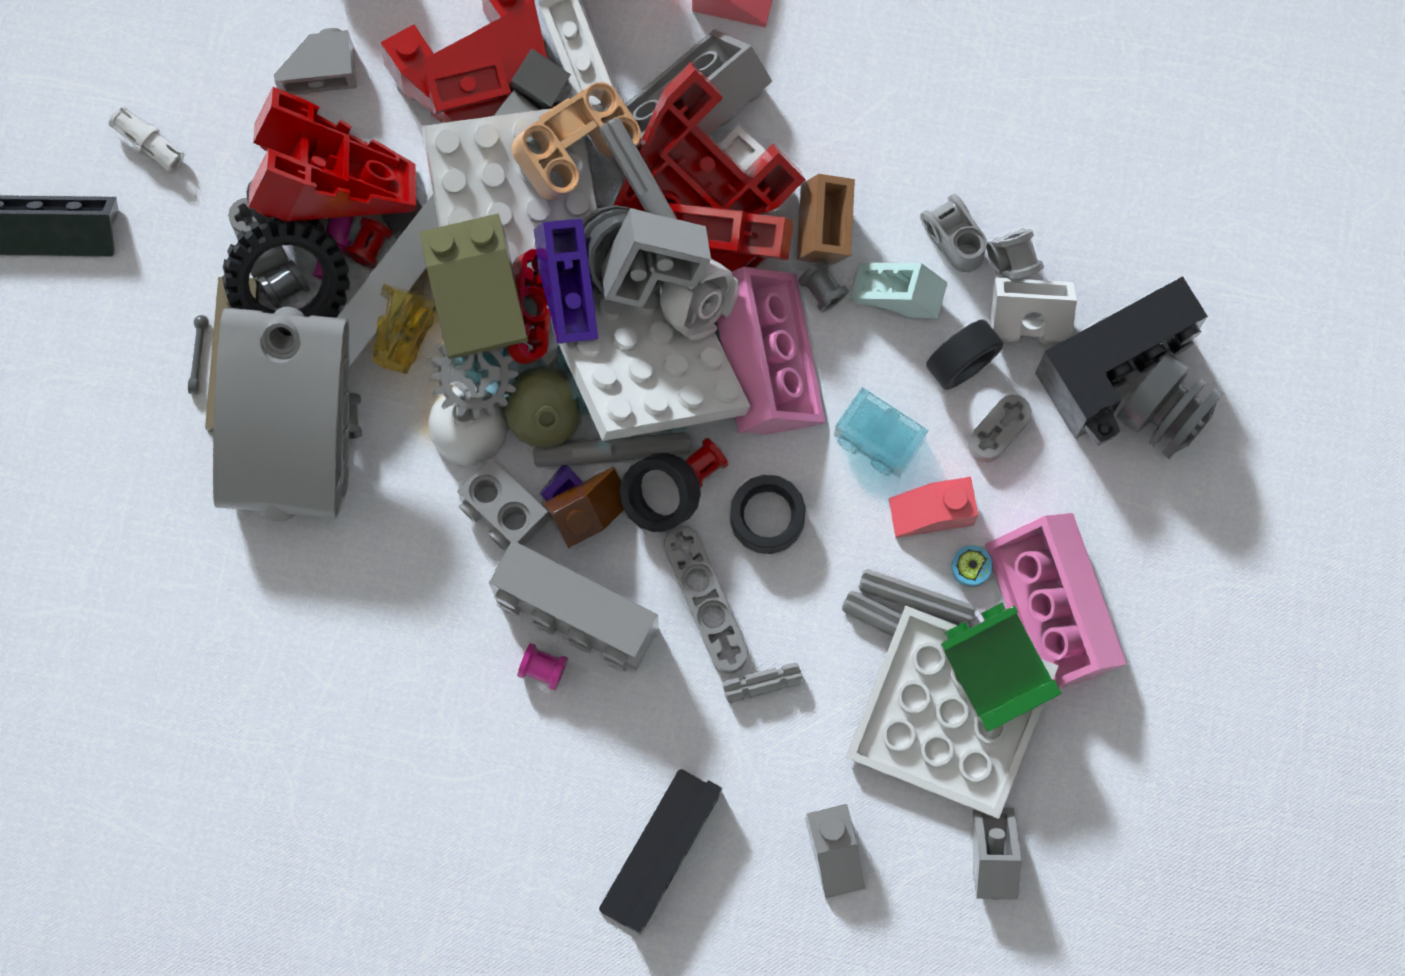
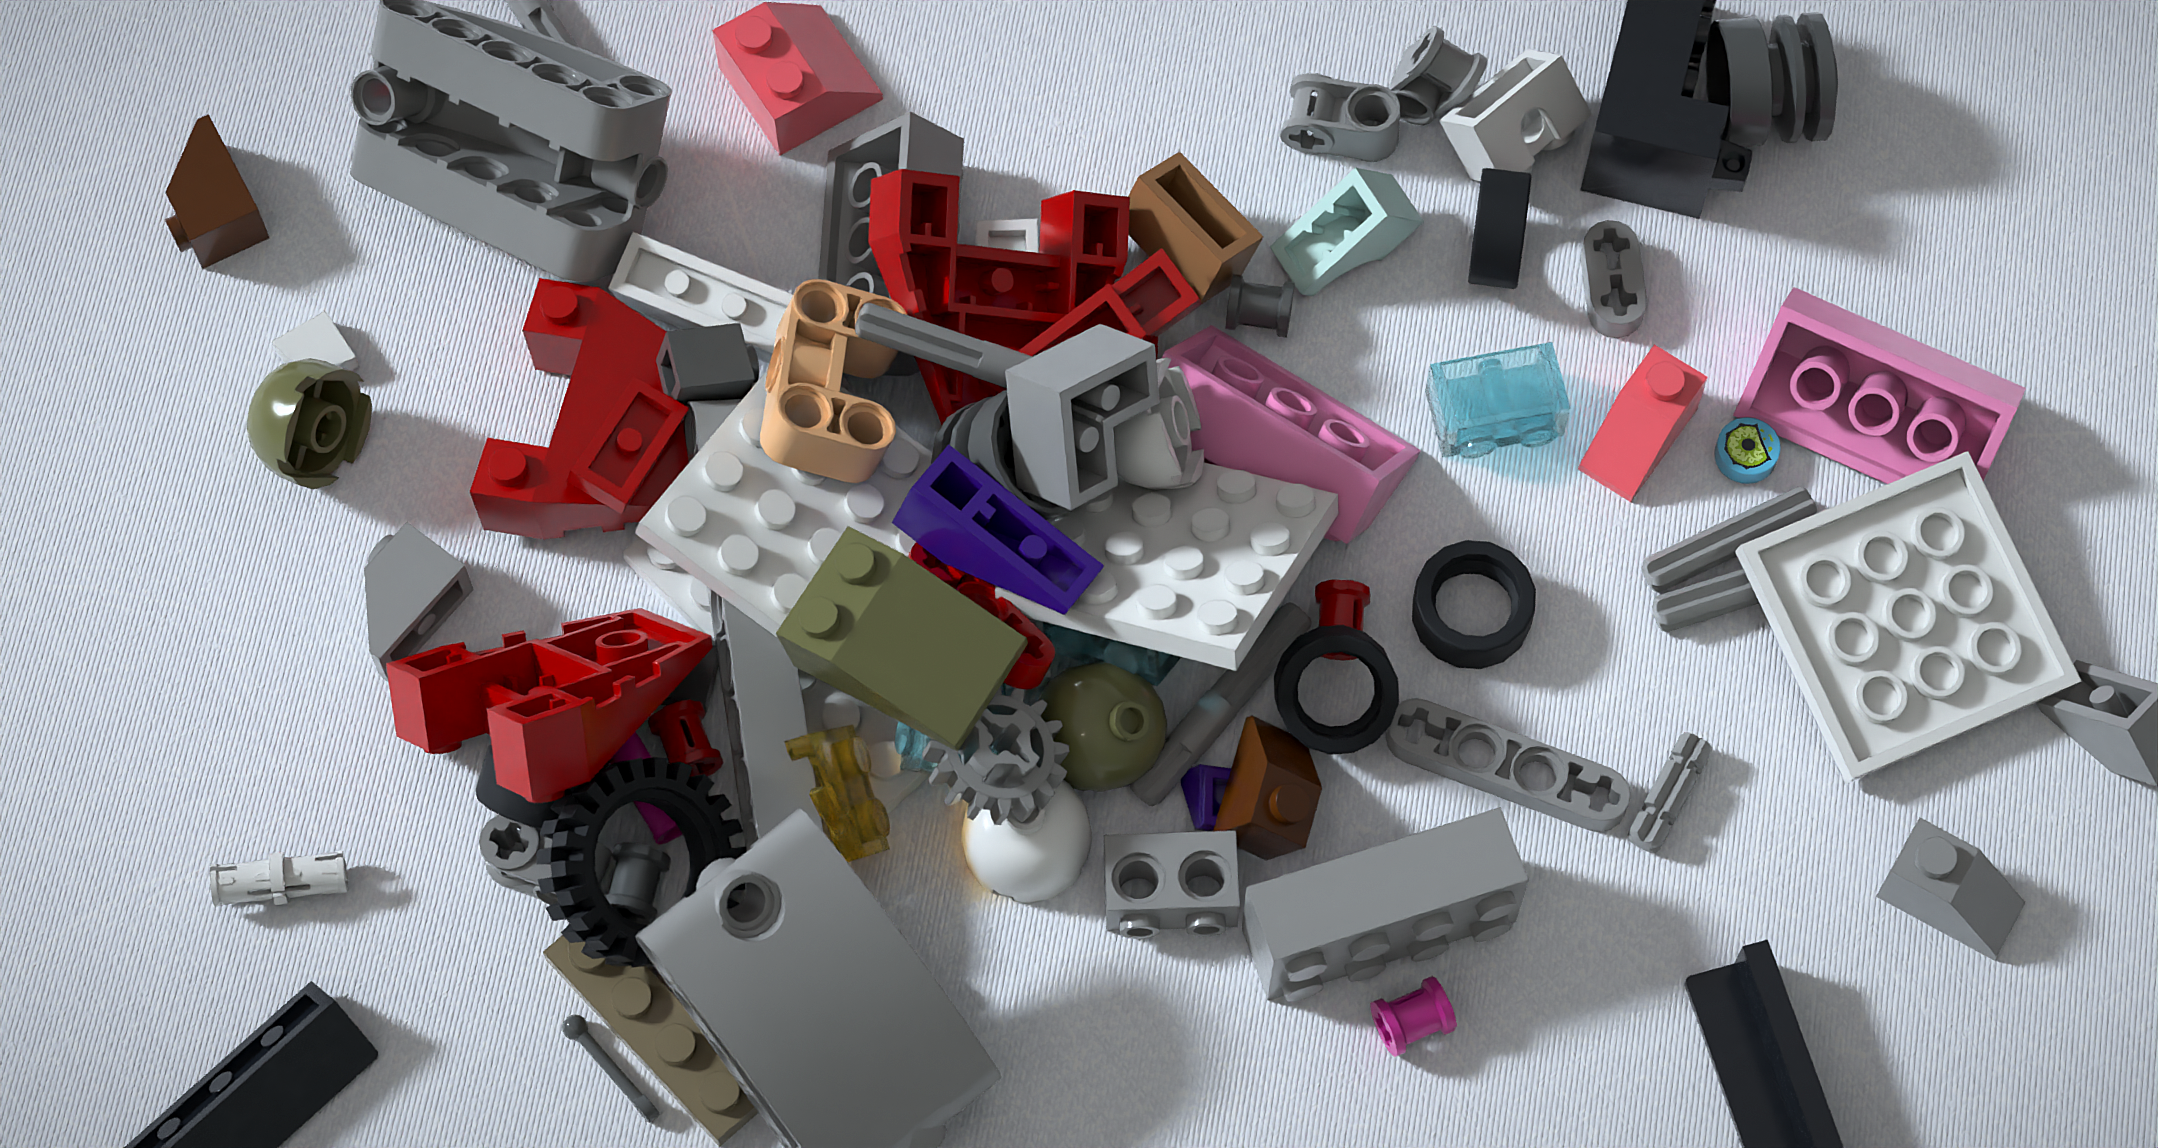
camera: 45 degrees left, 10 degrees down
green panel [940,602,1062,732] -> none

